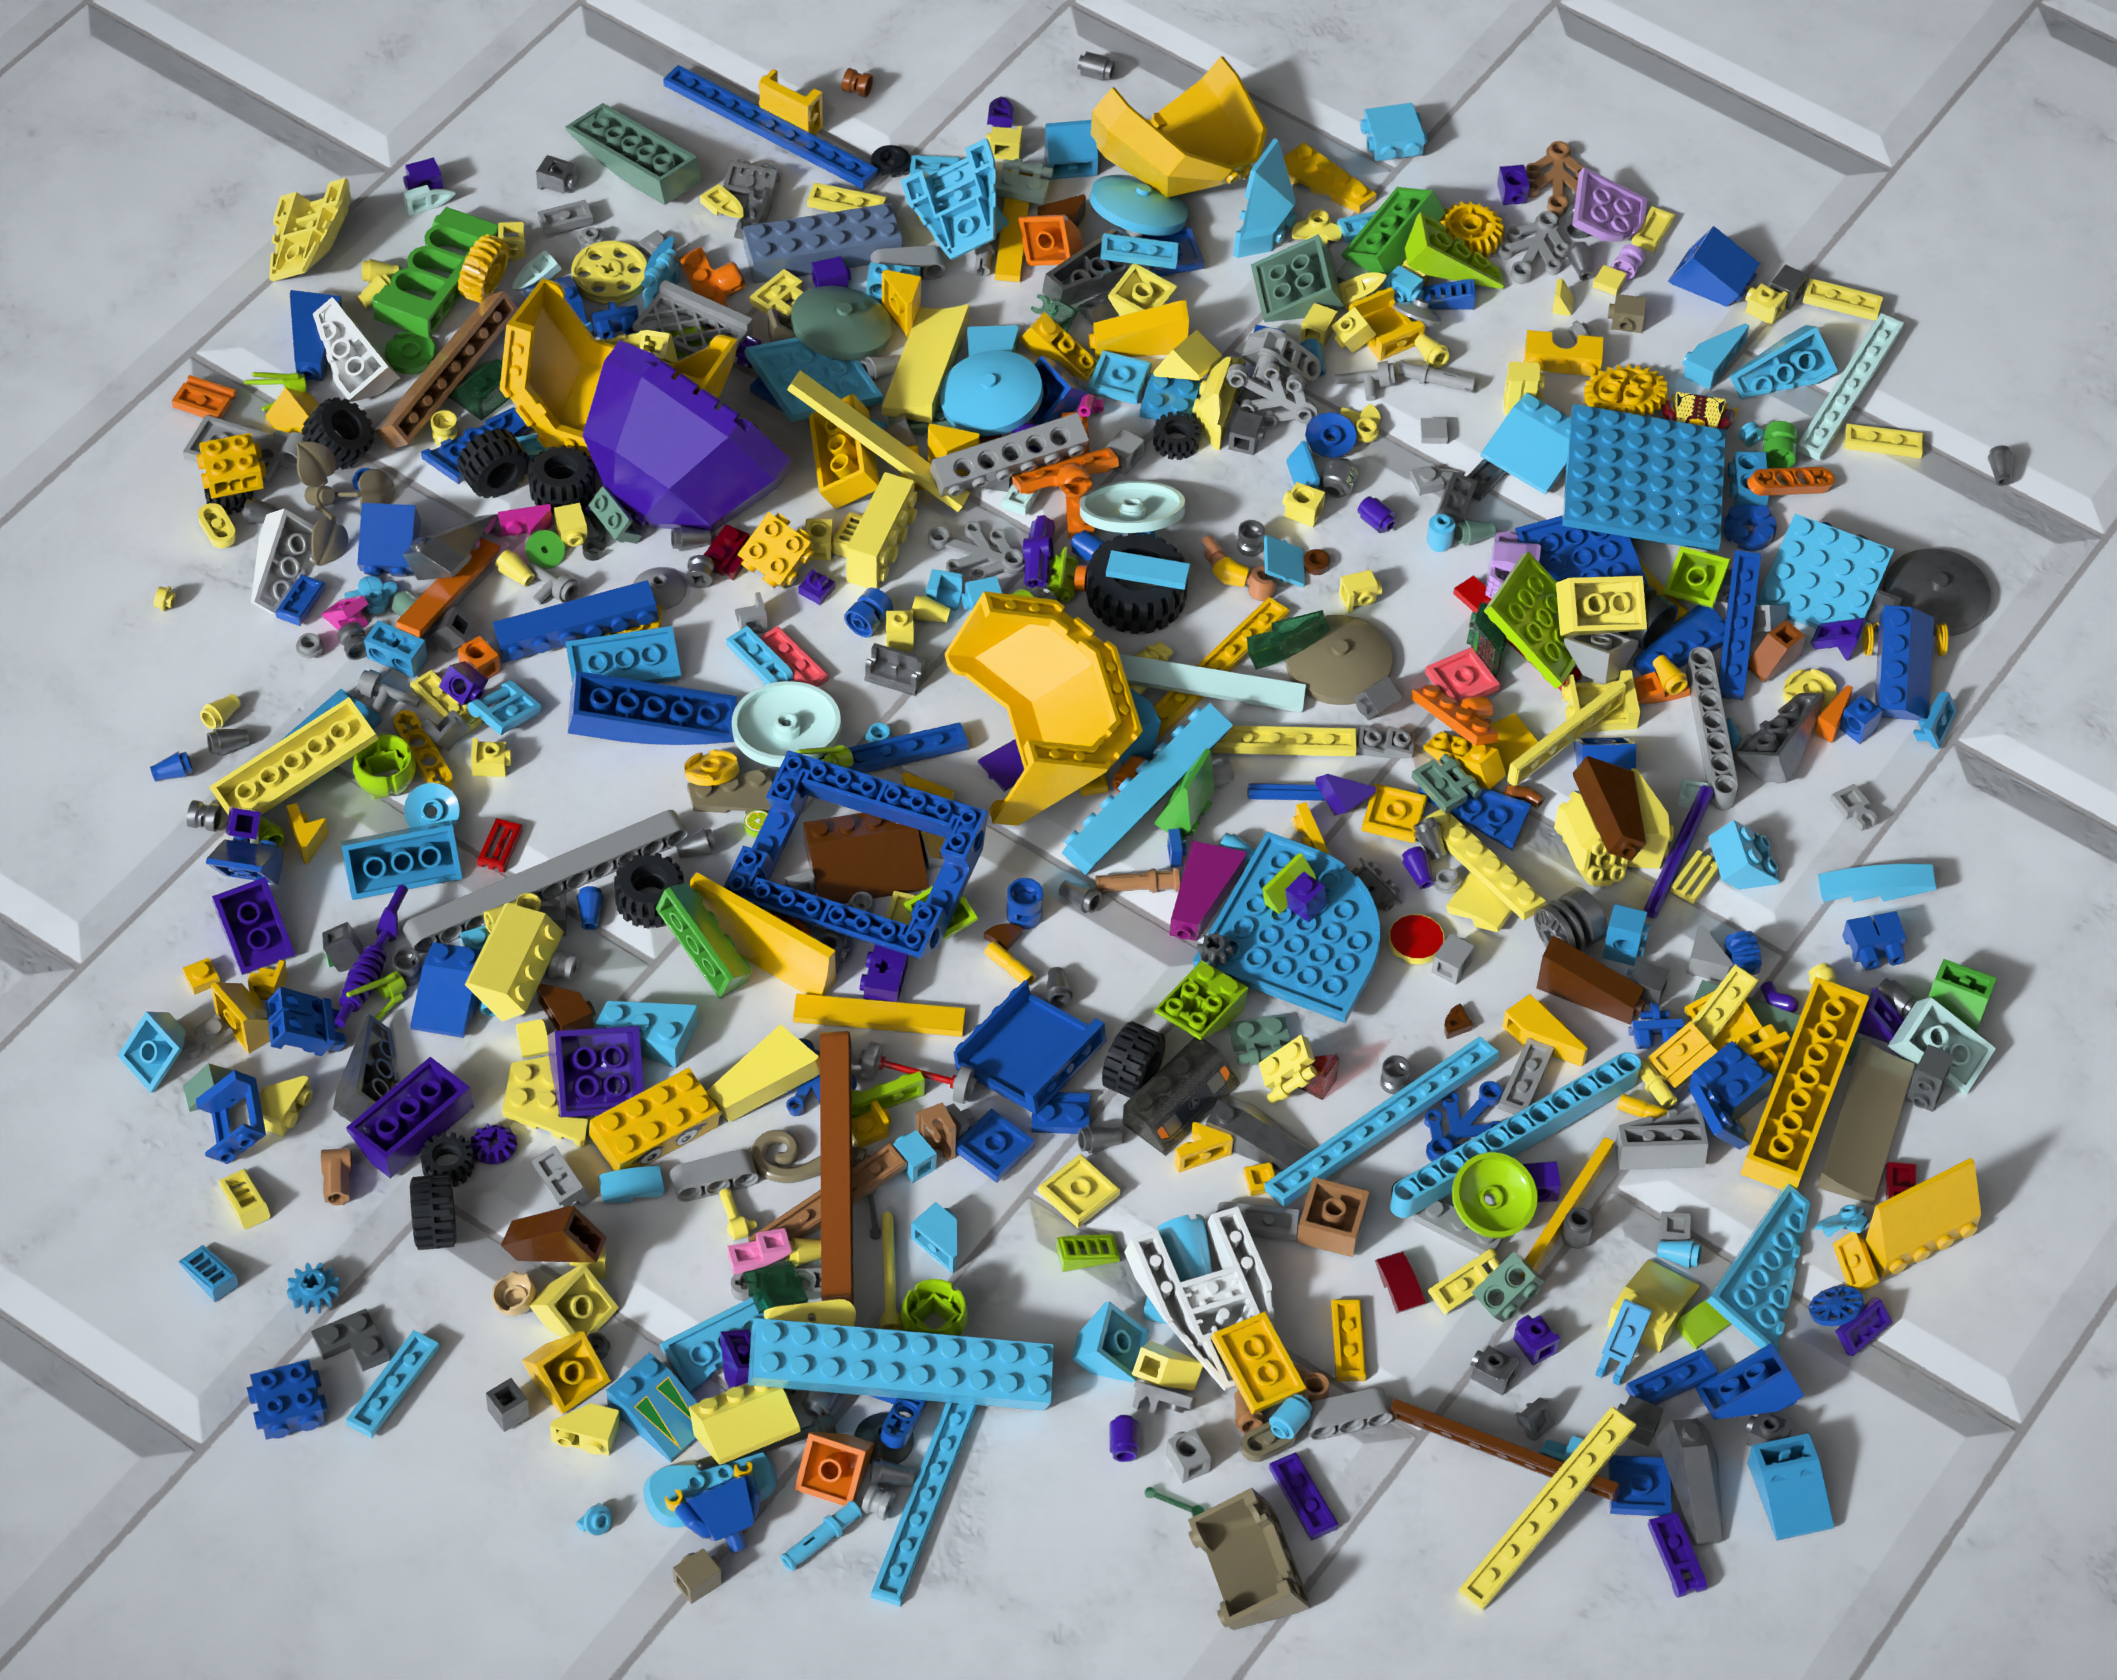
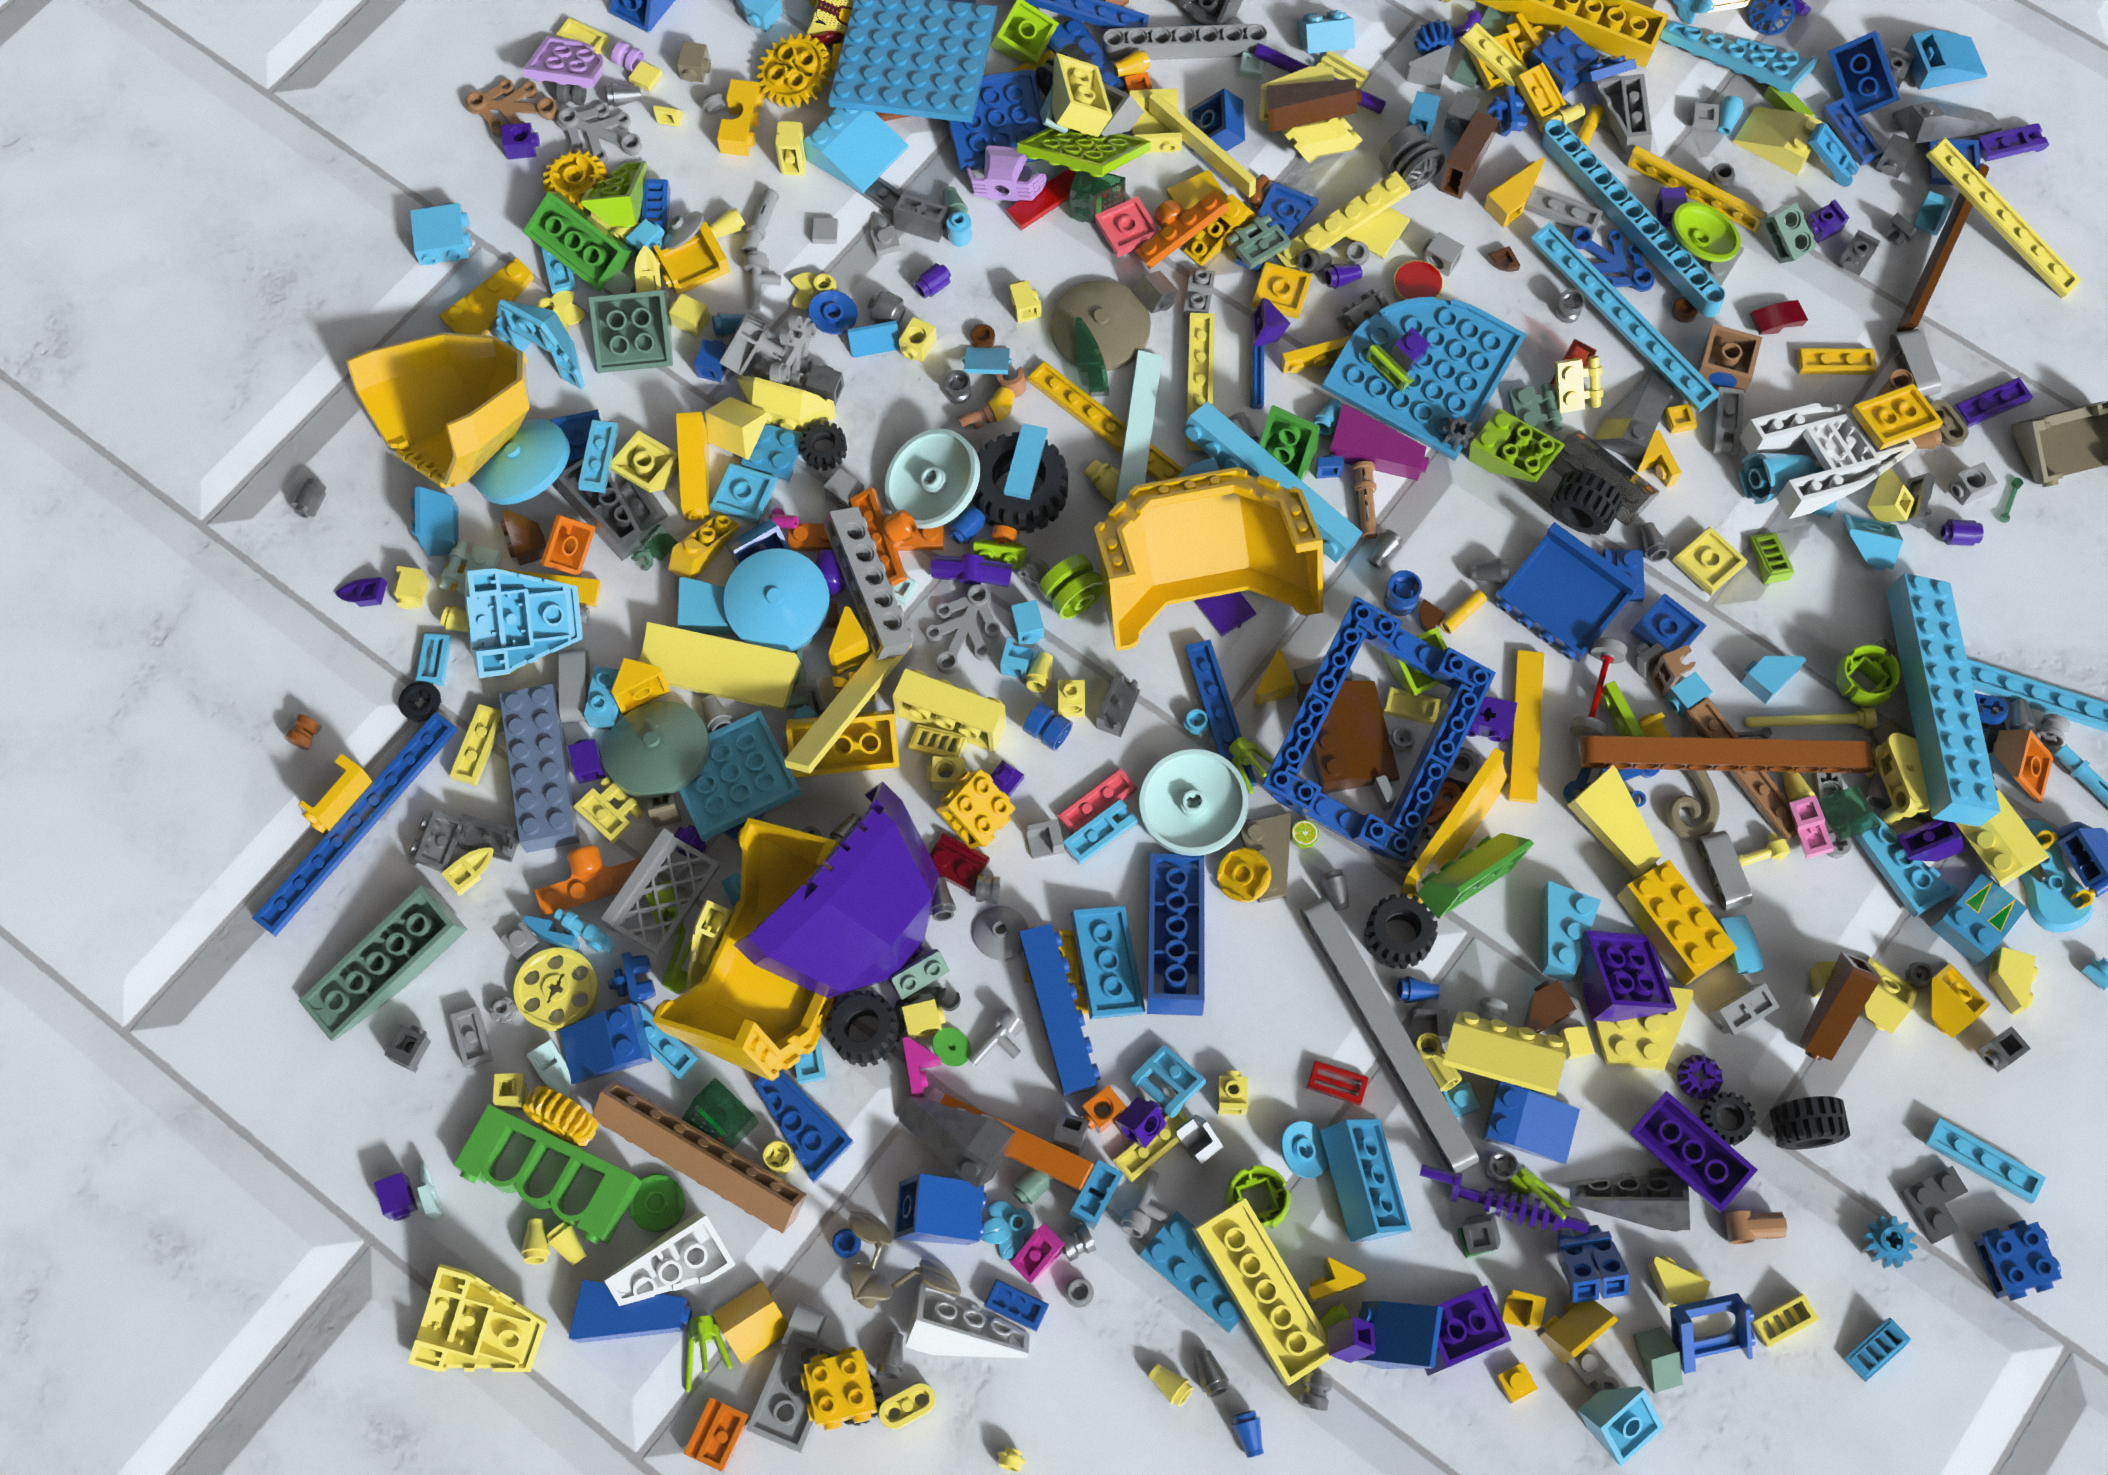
camera: 85 degrees left, 15 degrees up
black tyre [301,397,375,470] -> none
yellow beam [393,710,453,790] -> none
black tyre [457,428,530,498] -> none
tan hair [491,1271,537,1316] -> none
light yellow cone [495,549,535,587] -> none
medium azure brick [1269,1394,1312,1439] -> none
light yellow brick [1331,307,1377,353] -> none
light yellow plate [1428,1247,1500,1315] -> none

